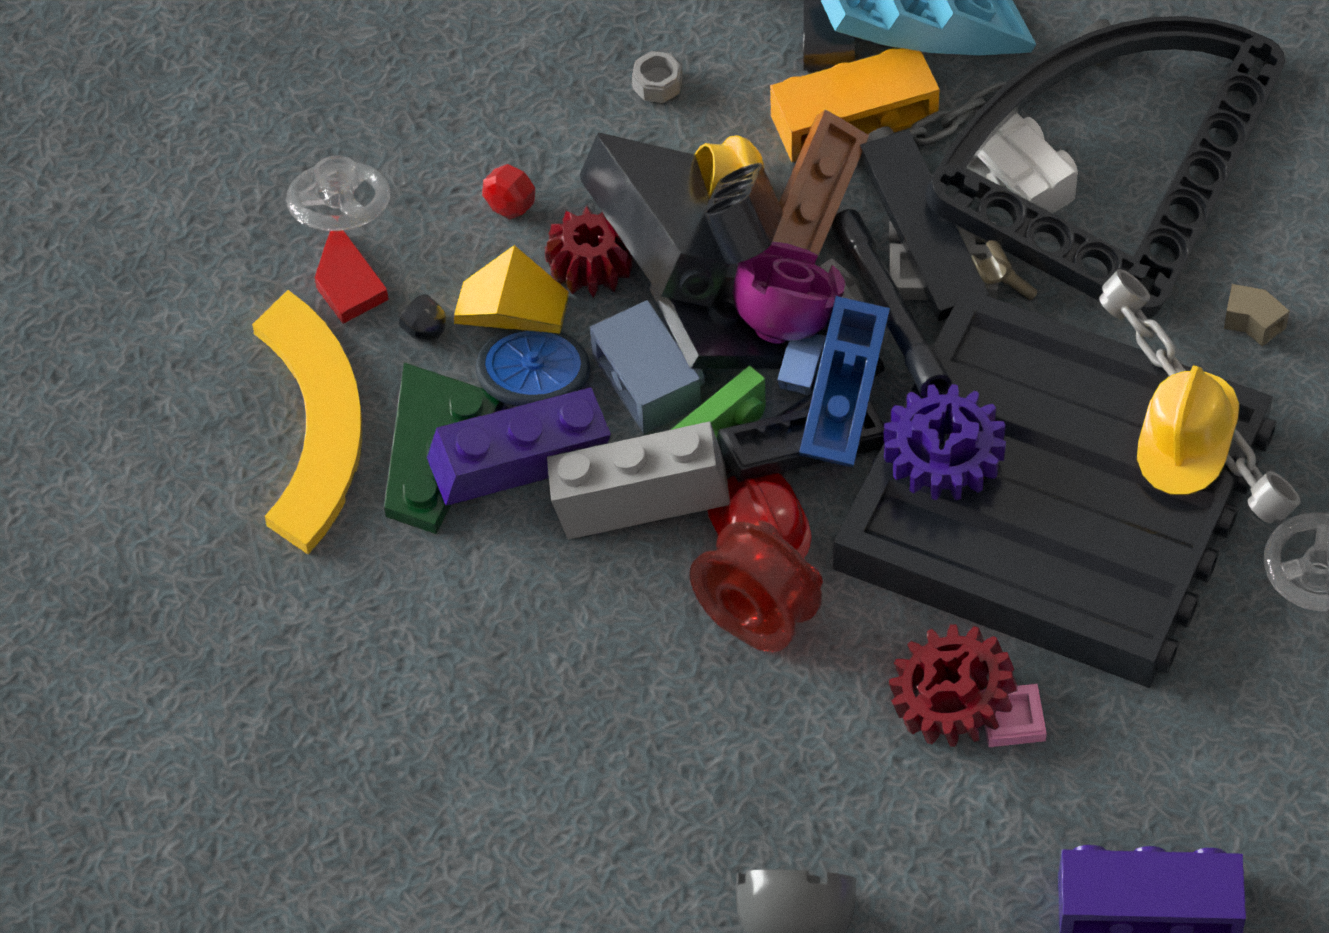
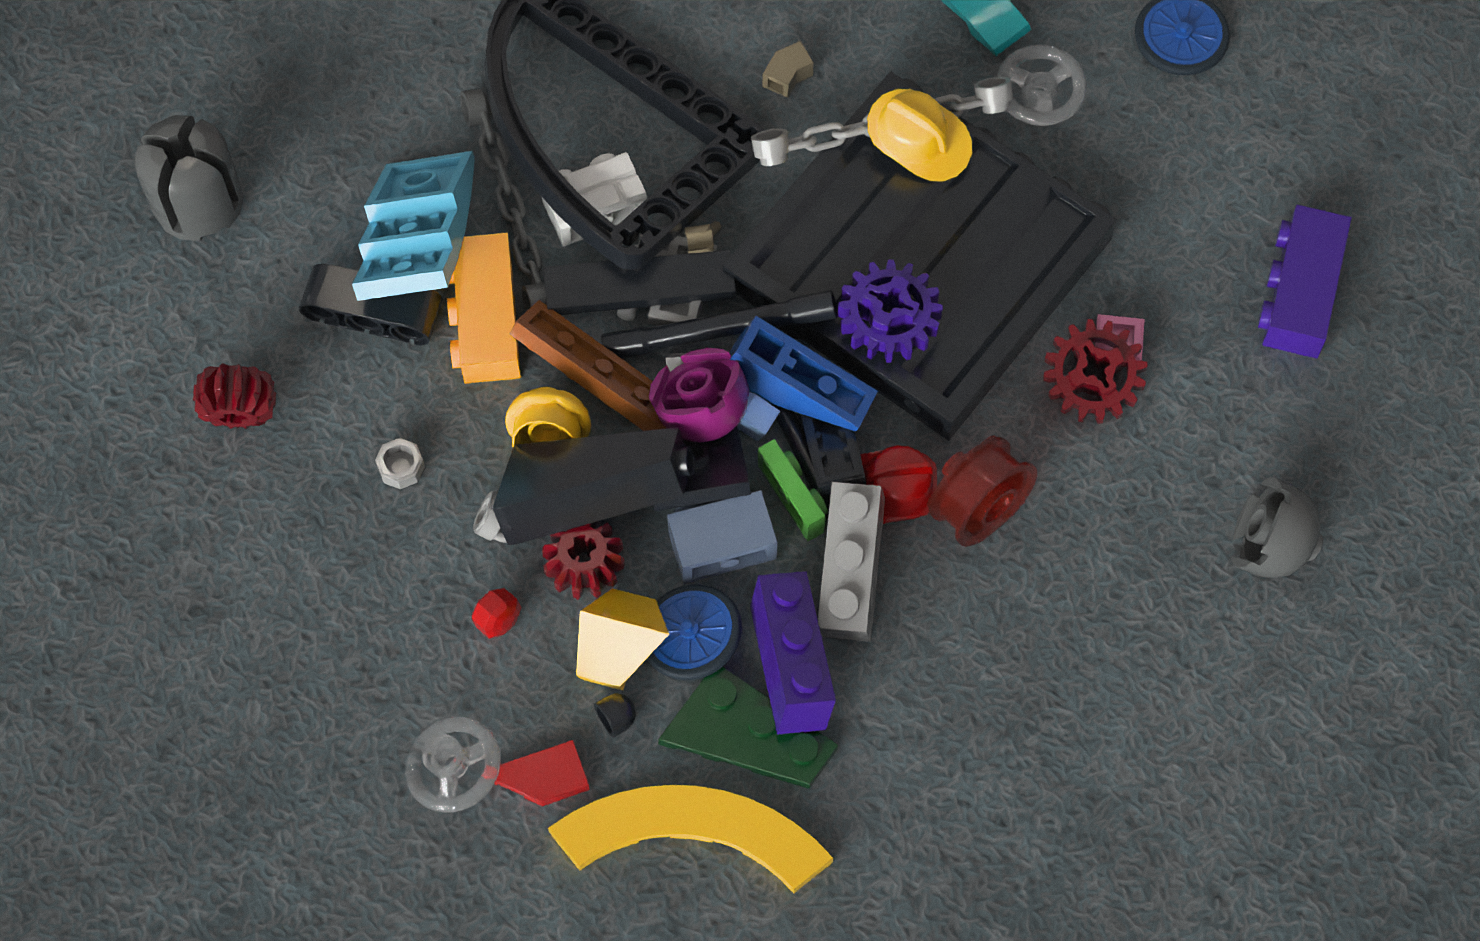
camera: 80 degrees left, 10 degrees up
black beam [704,163,783,264] -> none

